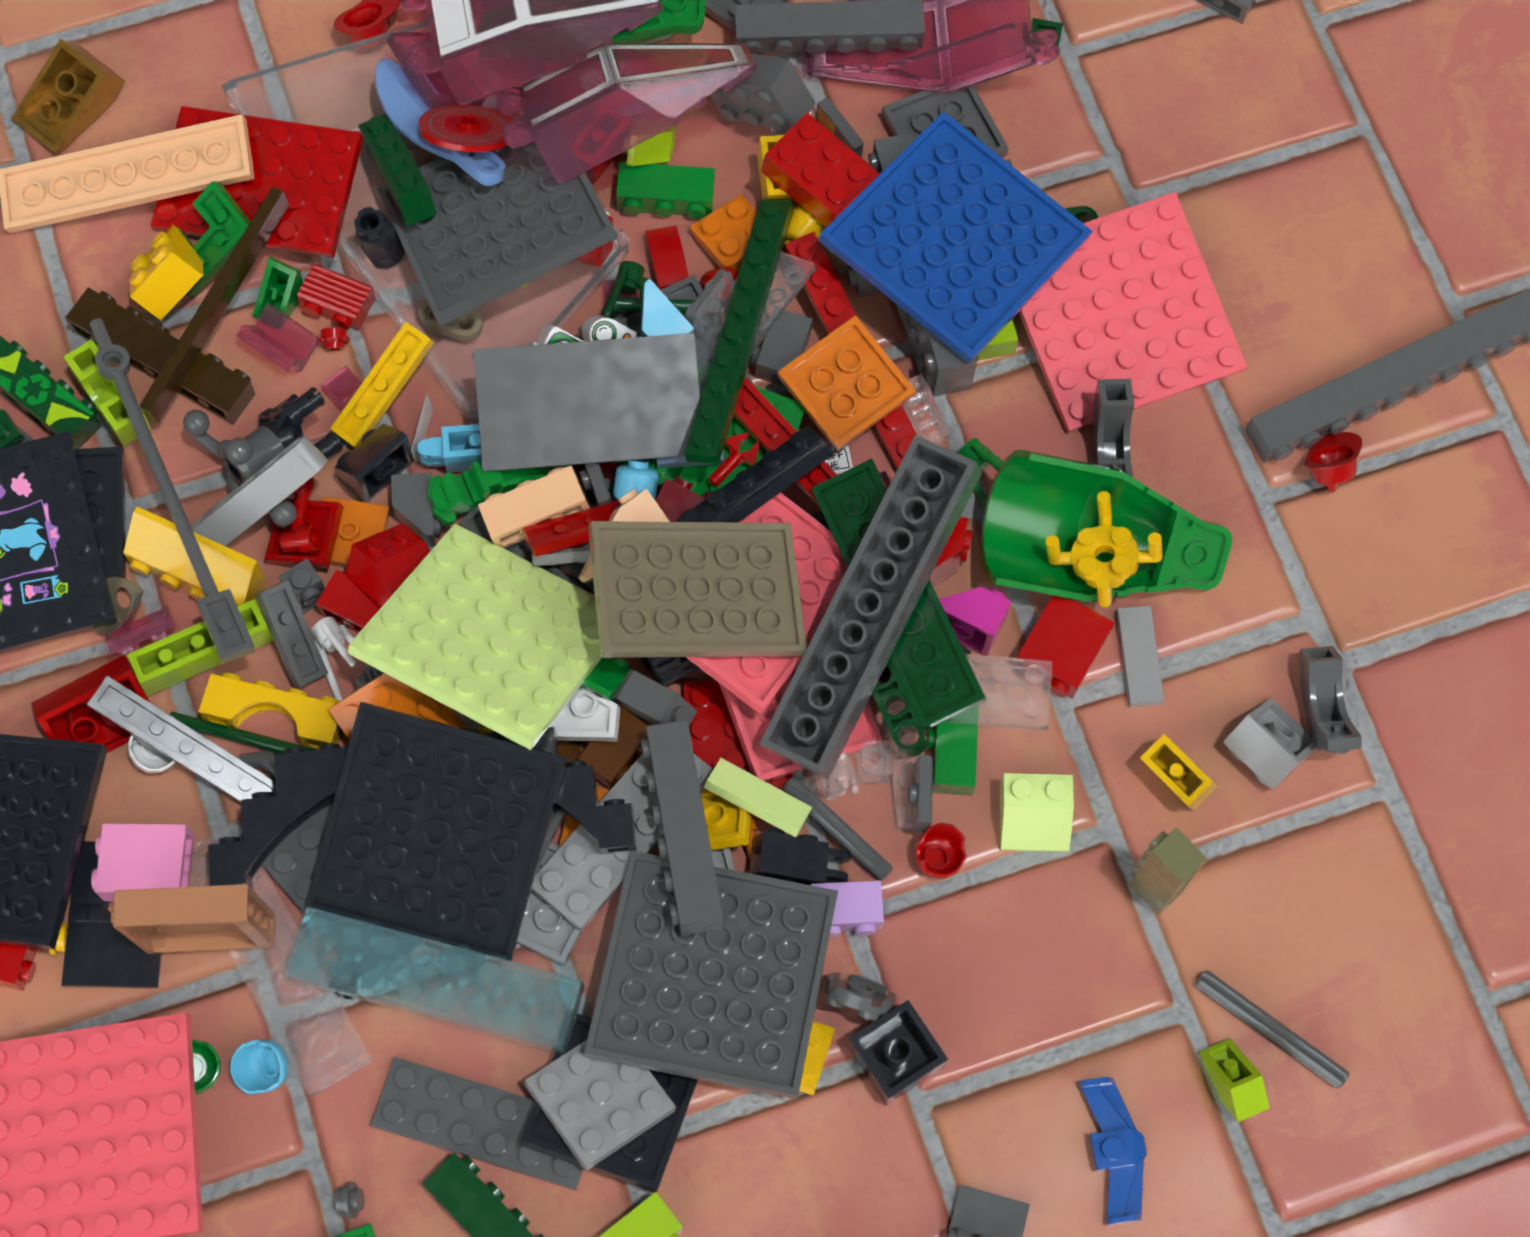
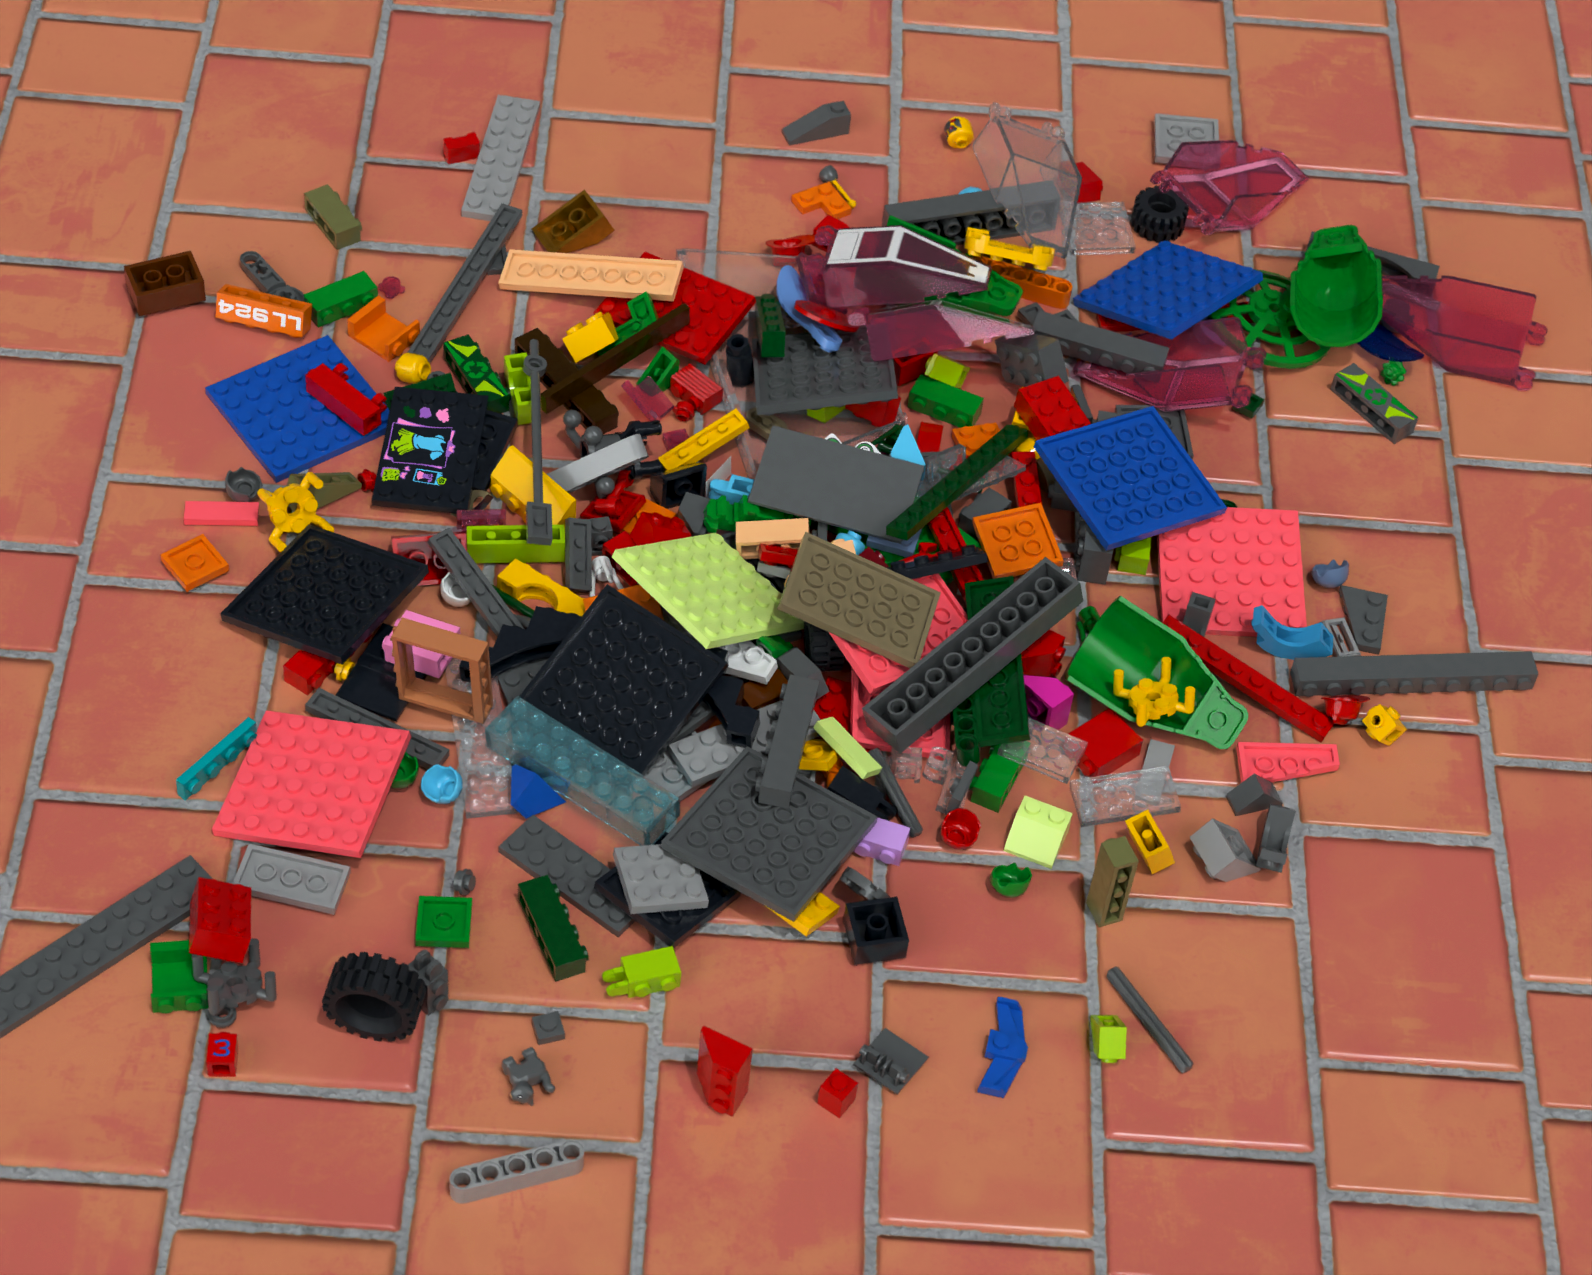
camera: 20 degrees right, 20 degrees down
none -> dark grey plate [305,688,449,769]
none -> blue slope [511,765,566,819]
none -> green hair [990,863,1032,898]
none -> clear plate [1069,766,1181,827]
none -> red plate [1163,615,1334,743]
none -> dark grey slope [1226,773,1283,816]
none -> coral wing [1236,742,1340,783]
none -> dark azure arch [1251,605,1333,660]
none -> sand blue hair [1311,560,1349,588]
none -> light grey tile [1322,617,1361,657]
none -> dark grey wing [1339,585,1388,655]
none -> yellow brick [1362,704,1407,746]

